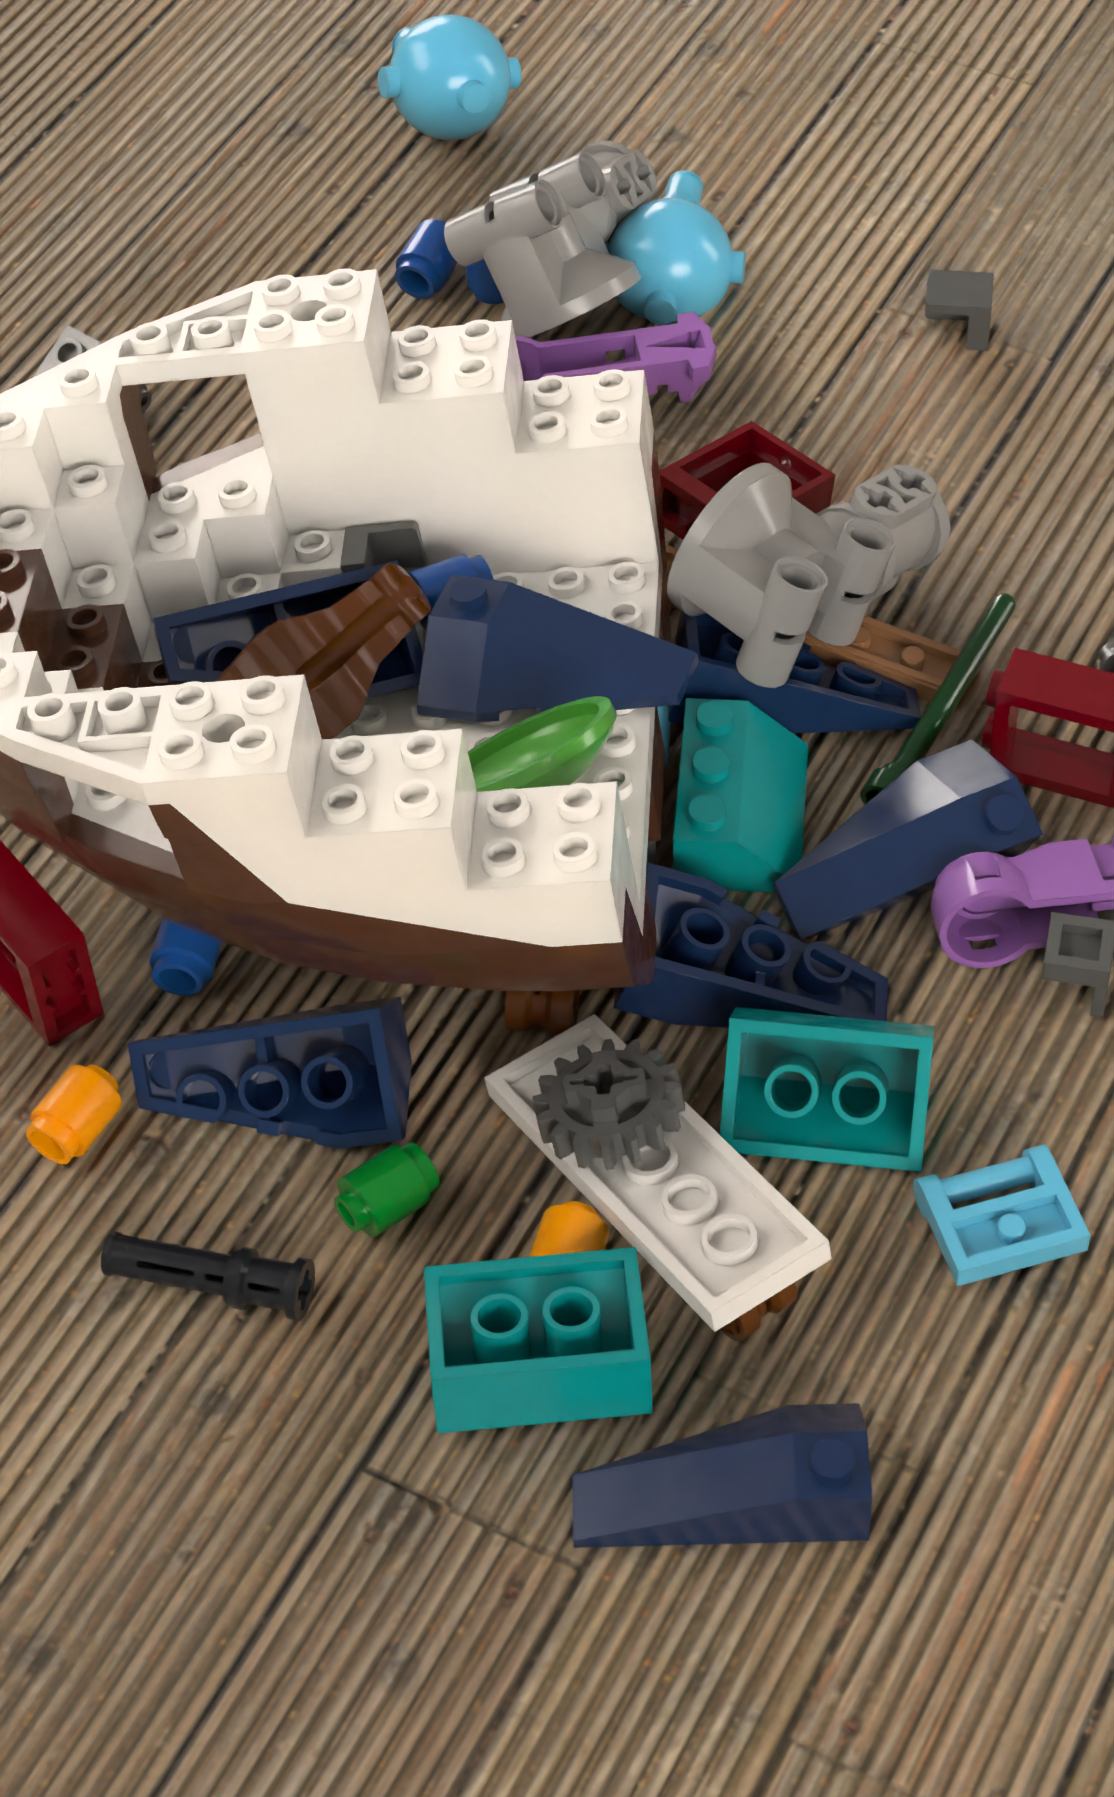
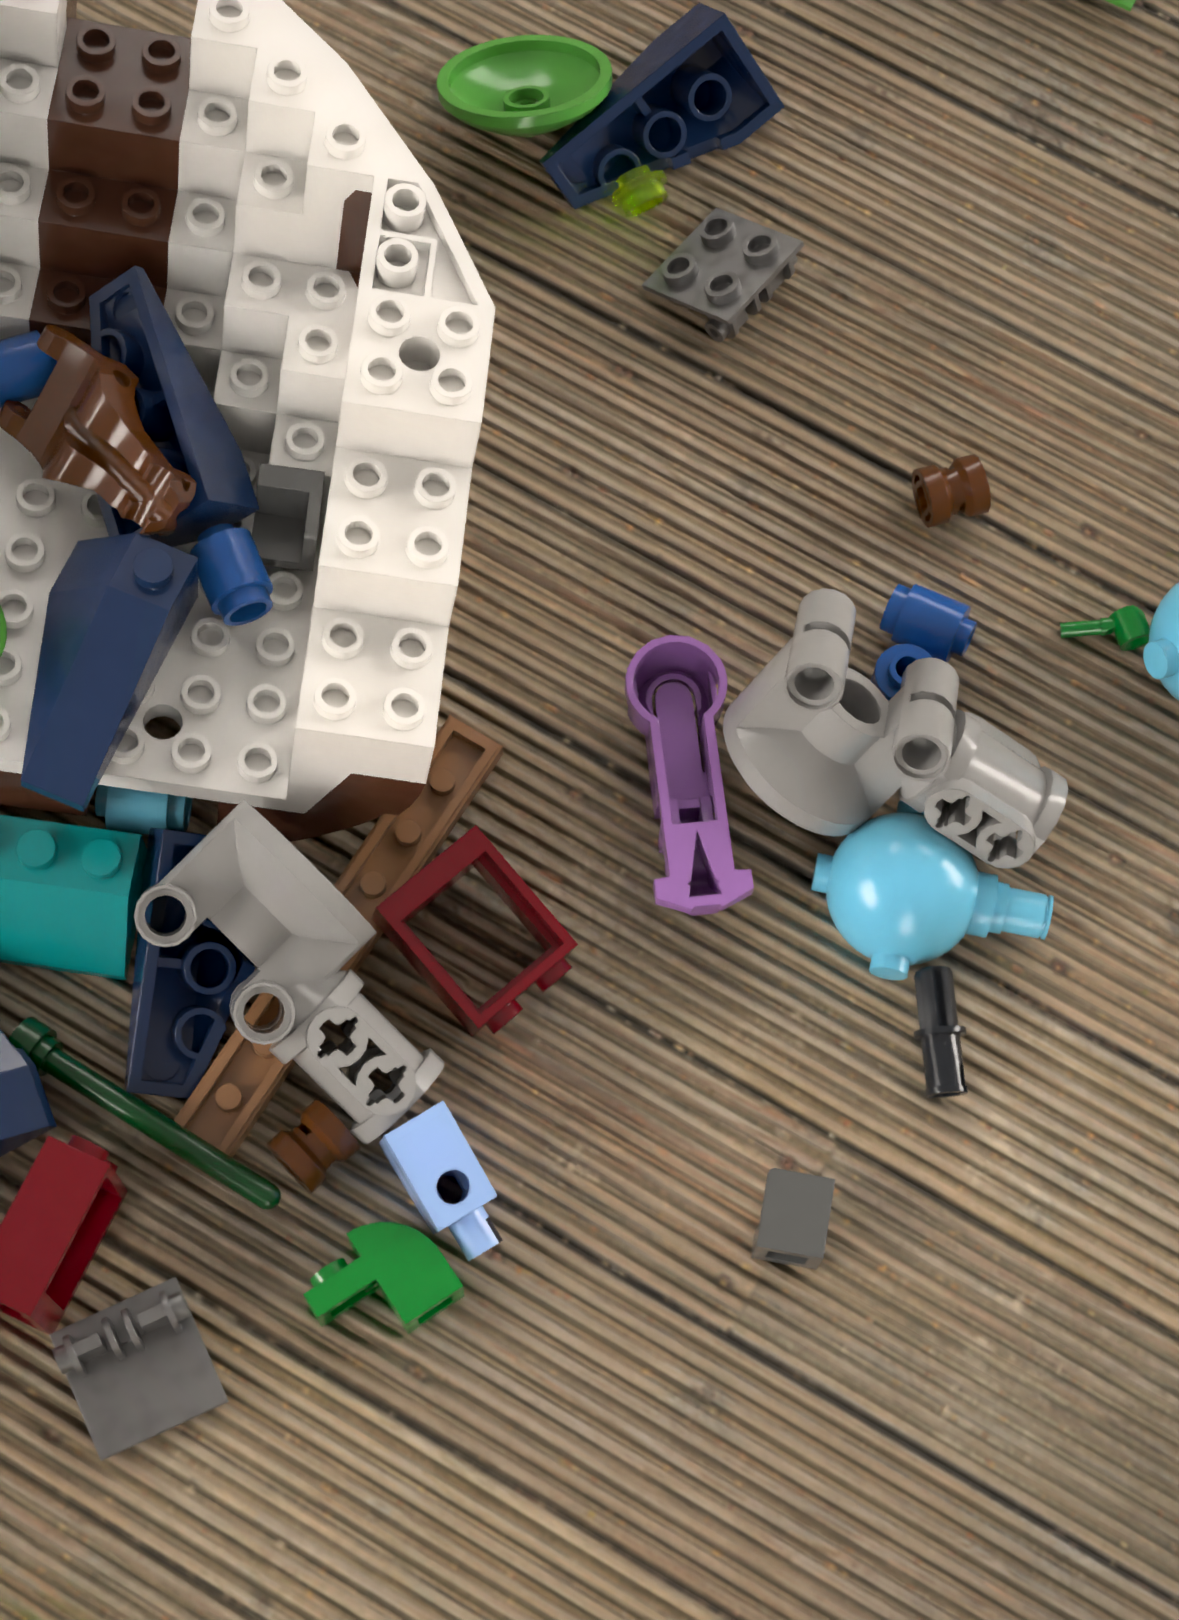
camera: 85 degrees right, 20 degrees up
none -> reddish brown wheel [266,1099,360,1193]
none -> green brick [303,1222,464,1334]
none -> light blue torso [379,1100,503,1261]
none -> reddish brown wheel [912,454,991,528]
none -> black axle [914,966,968,1098]
none -> green hand [1060,605,1150,651]

